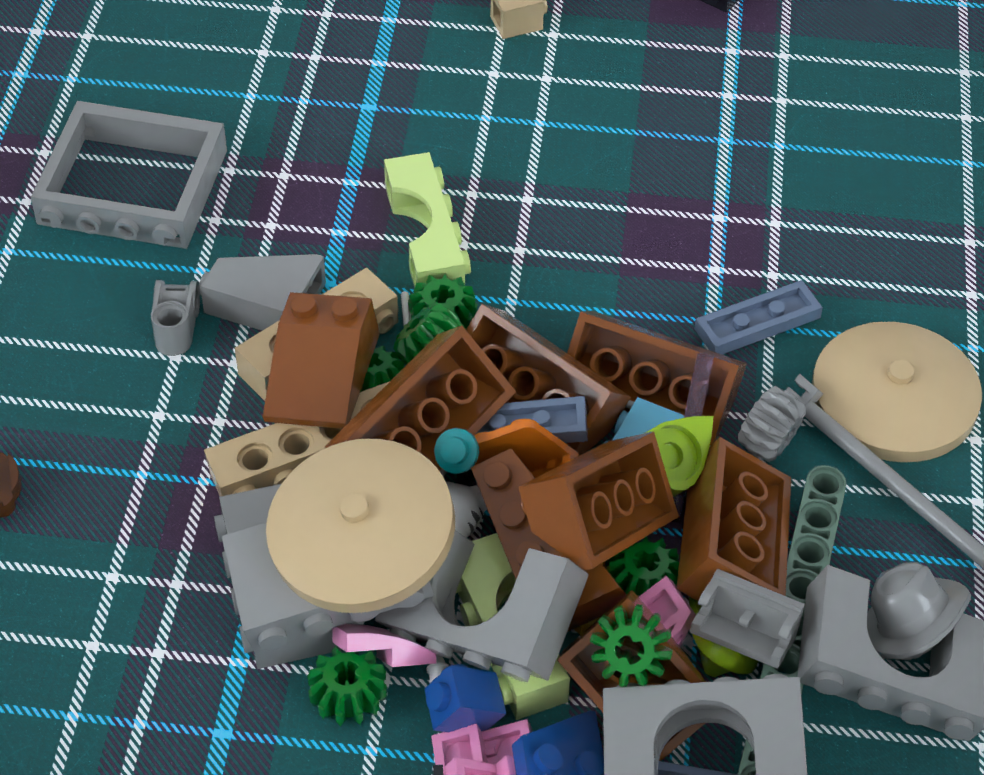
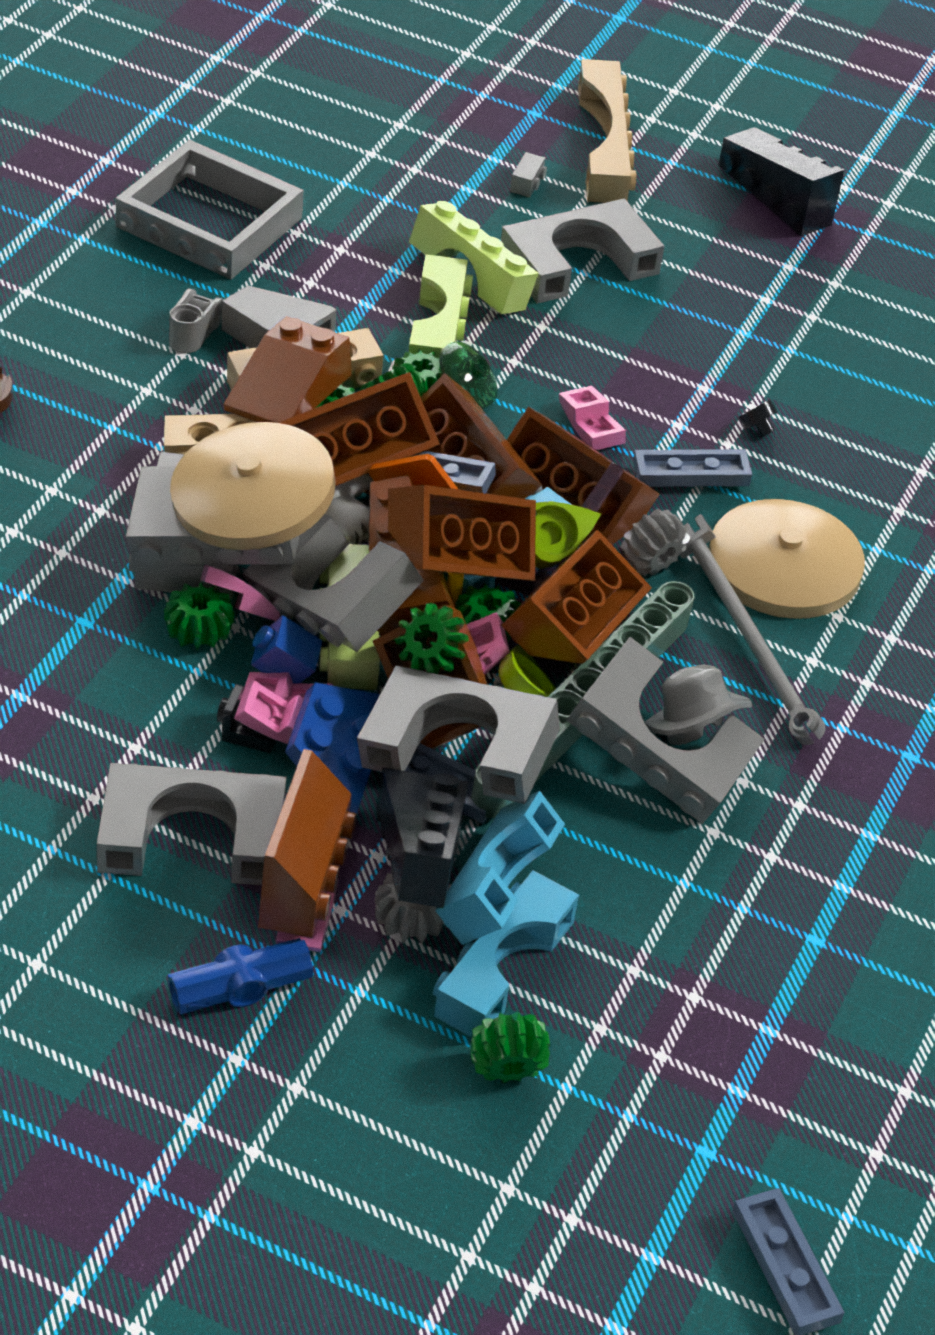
camera: 15 degrees right, 5 degrees down
teal plate [434,428,479,474] -> none
light grey hinge [690,569,805,669] -> none
none -> yellowish green arch [409,201,539,314]
none -> clear green dish [439,341,498,409]
none -> light grey arch [501,198,664,304]
none -> light grey piece [510,152,547,197]
none -> bright pink slope [559,386,626,450]
none -> black tile [739,399,778,437]

